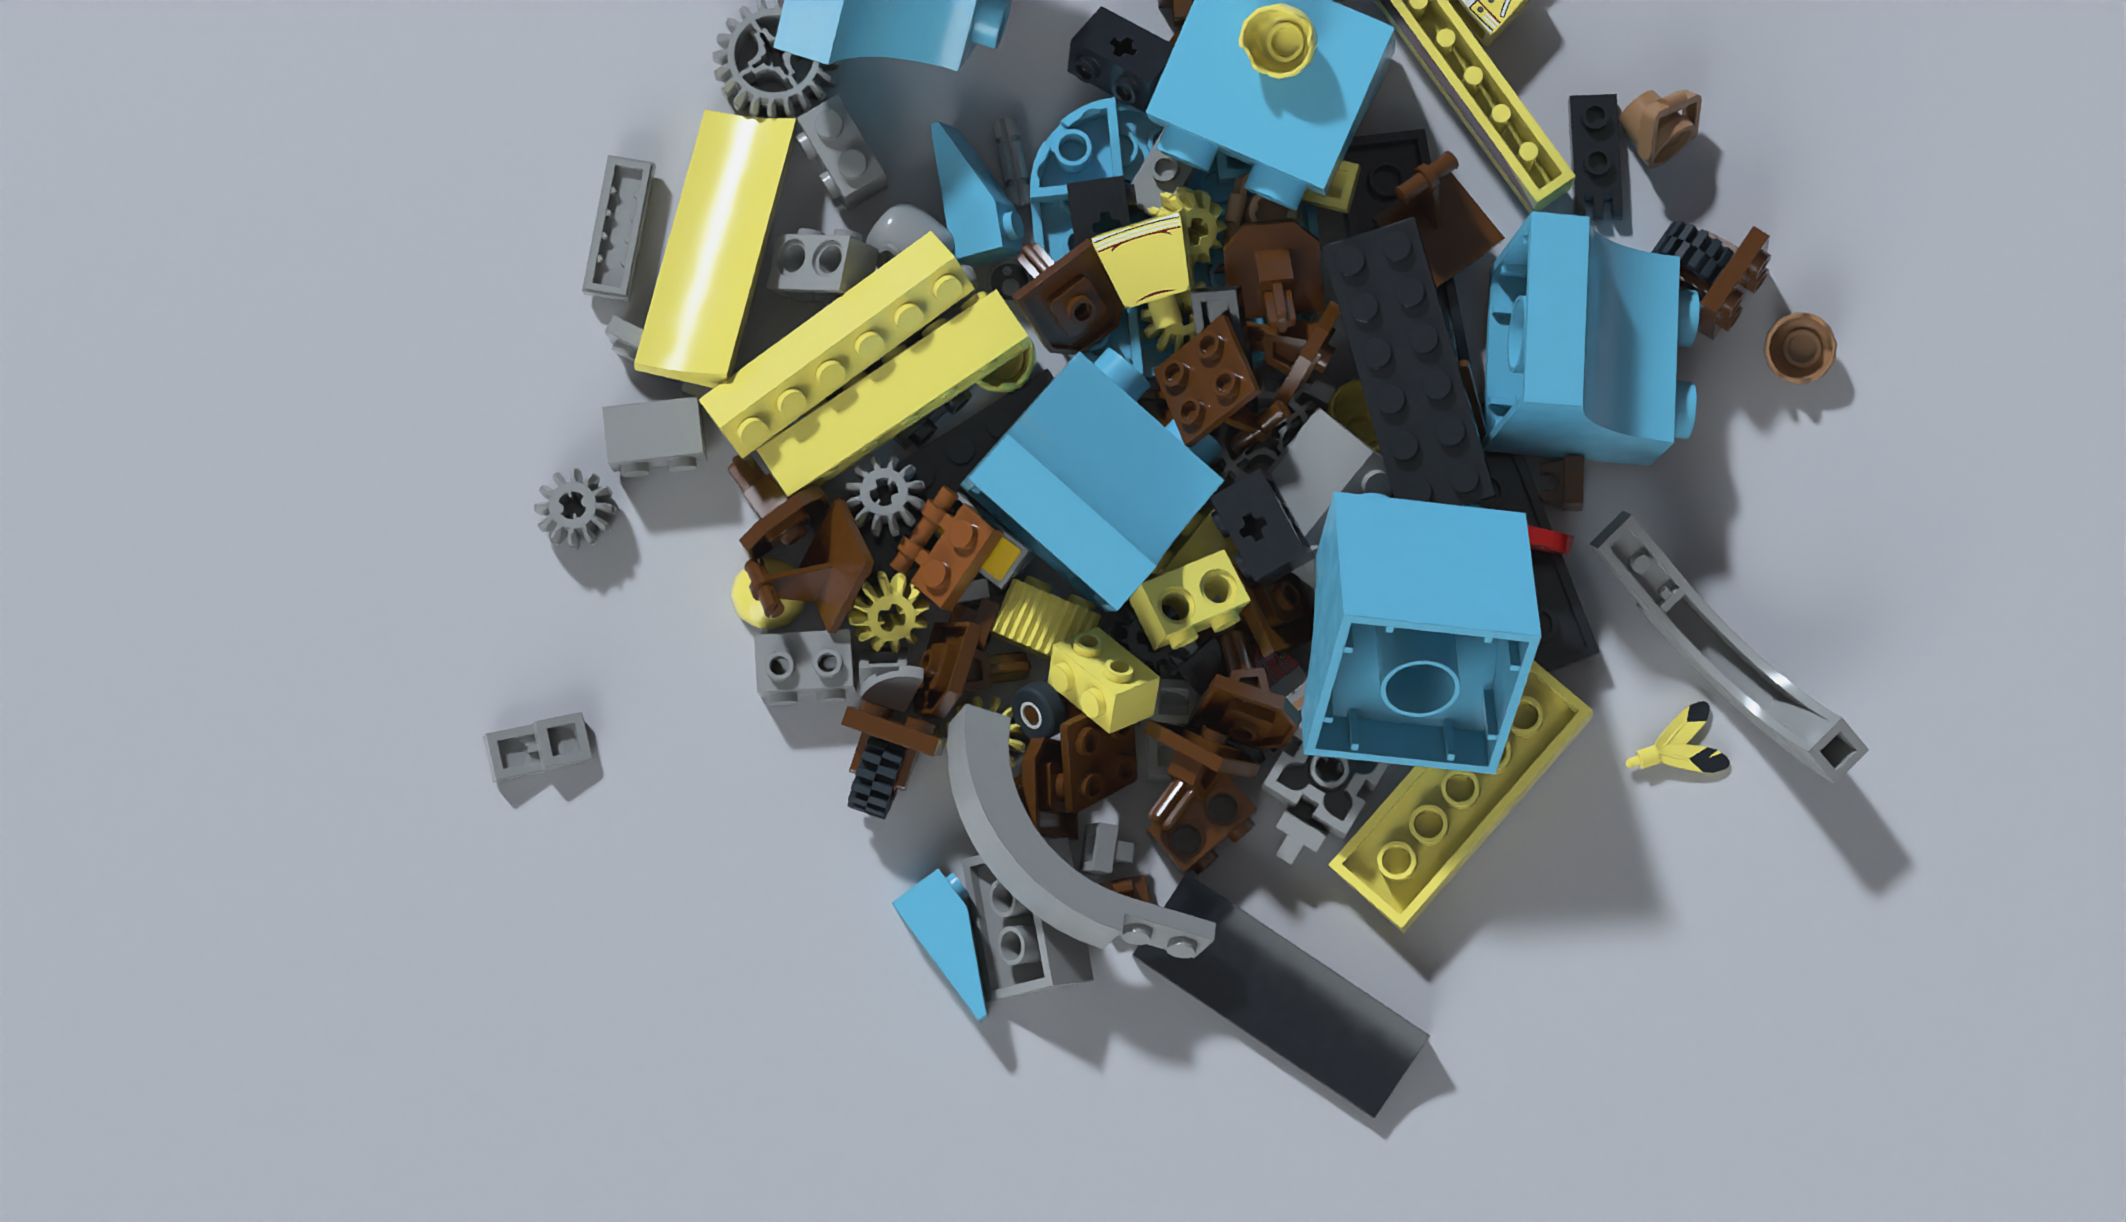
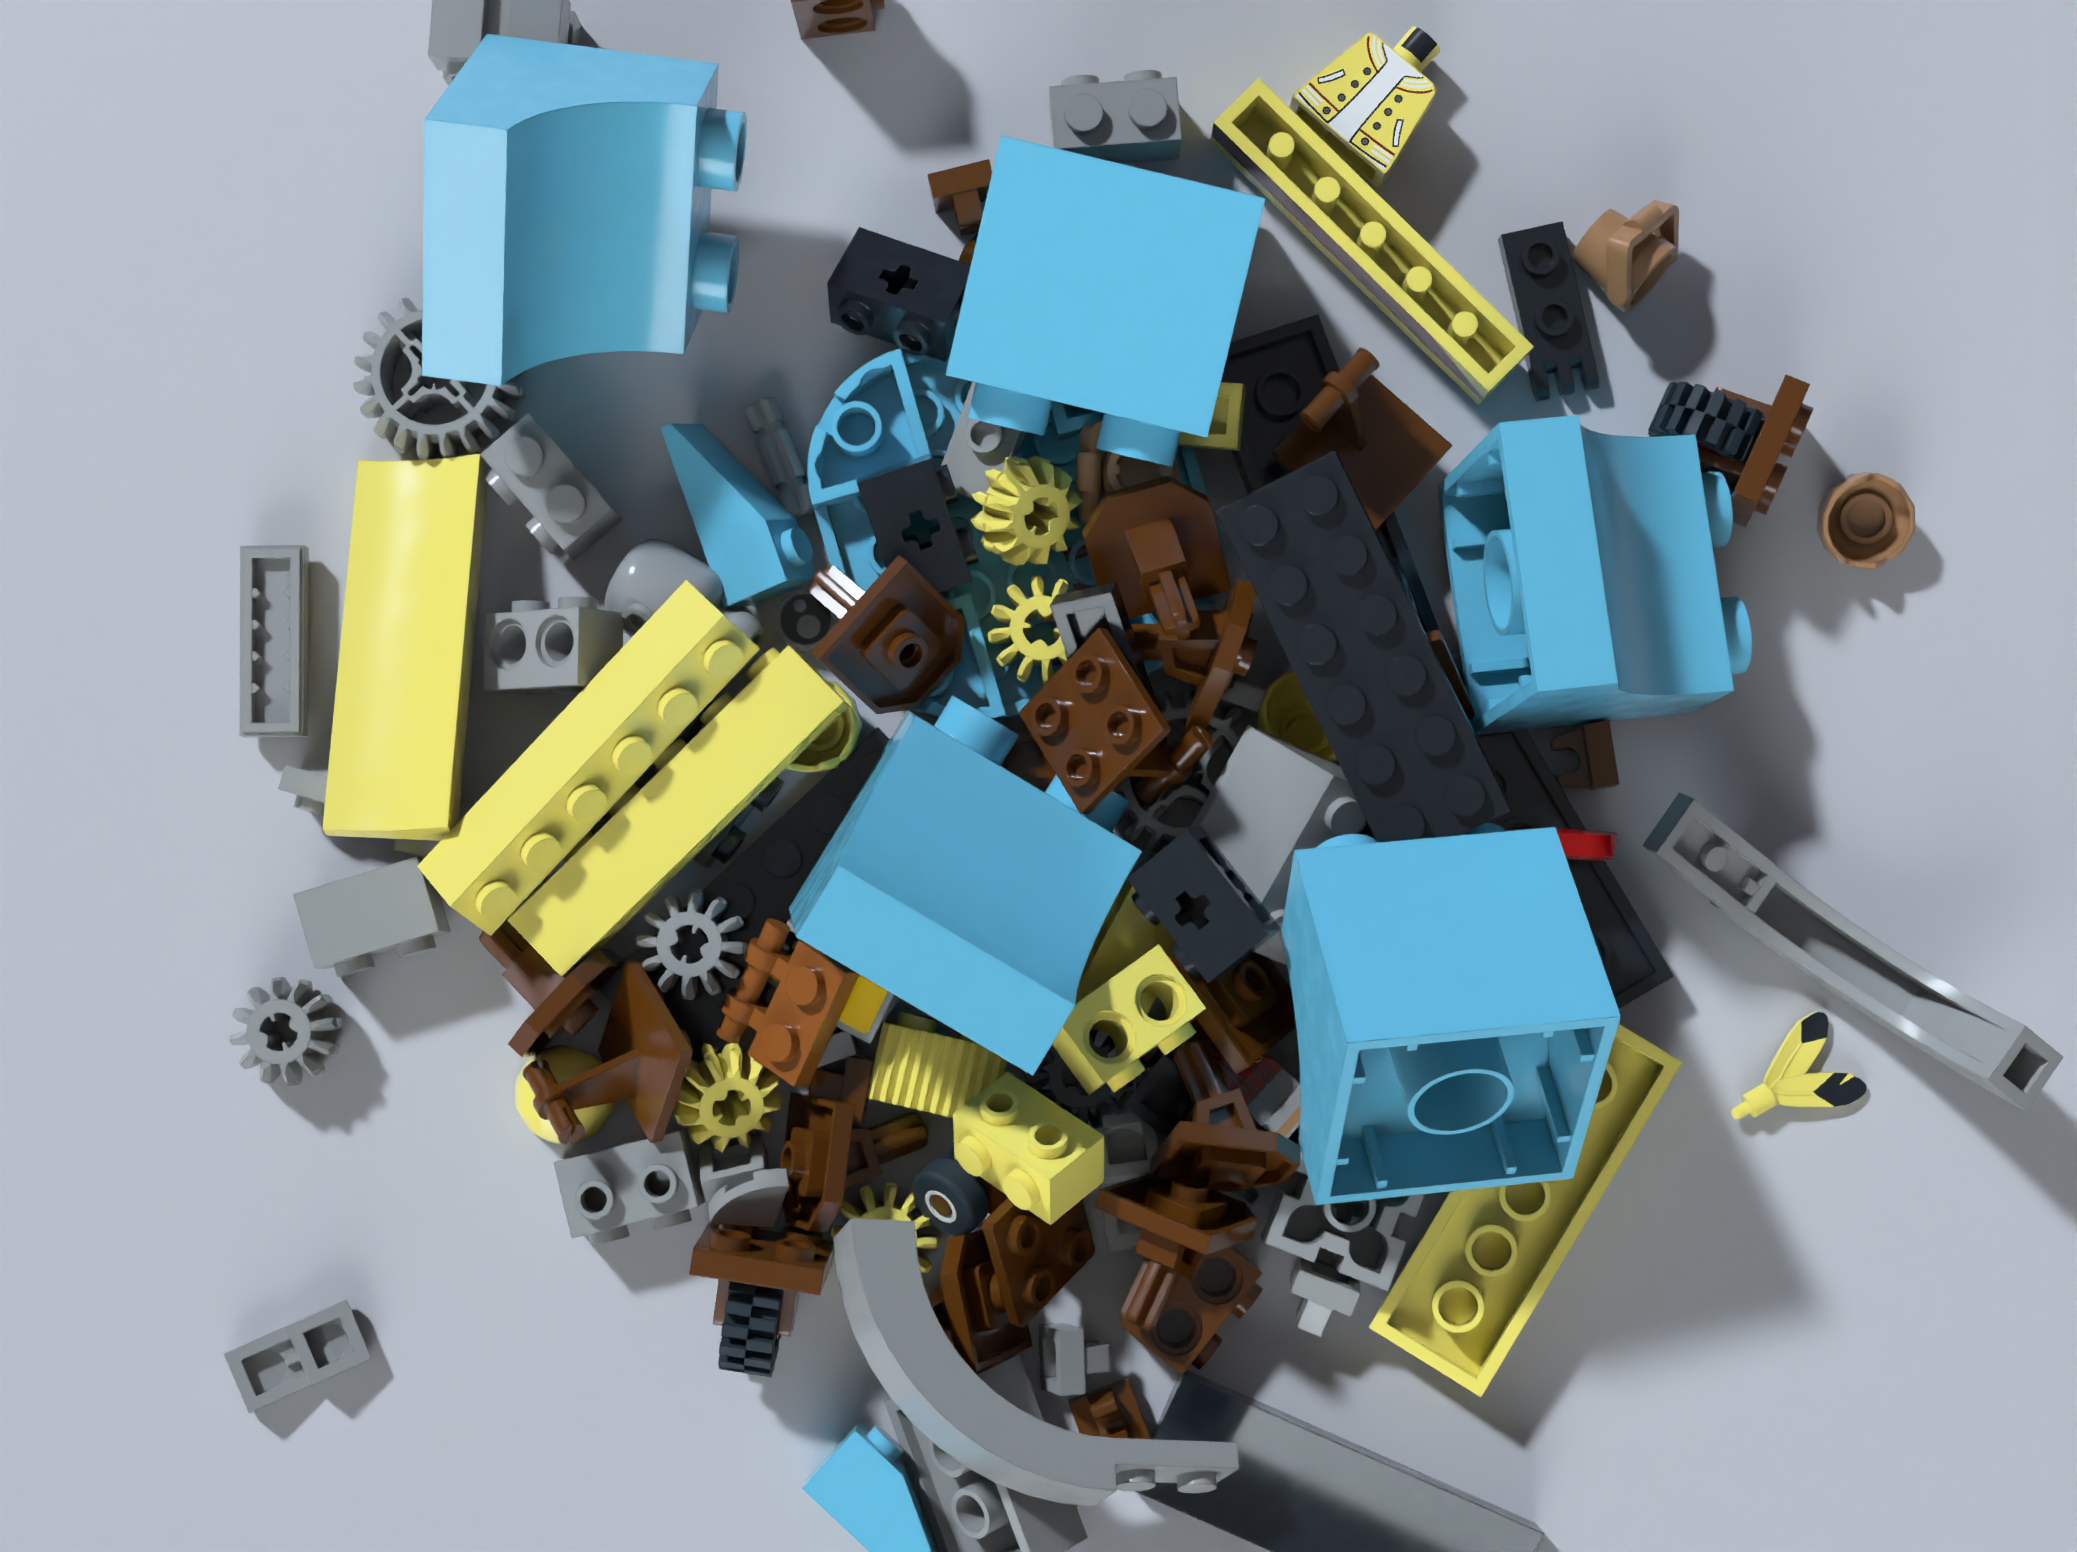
camera: 10 degrees left, 5 degrees up
light yellow torso [1091,208,1195,329] -> none
light yellow hair [1239,3,1318,79] -> none

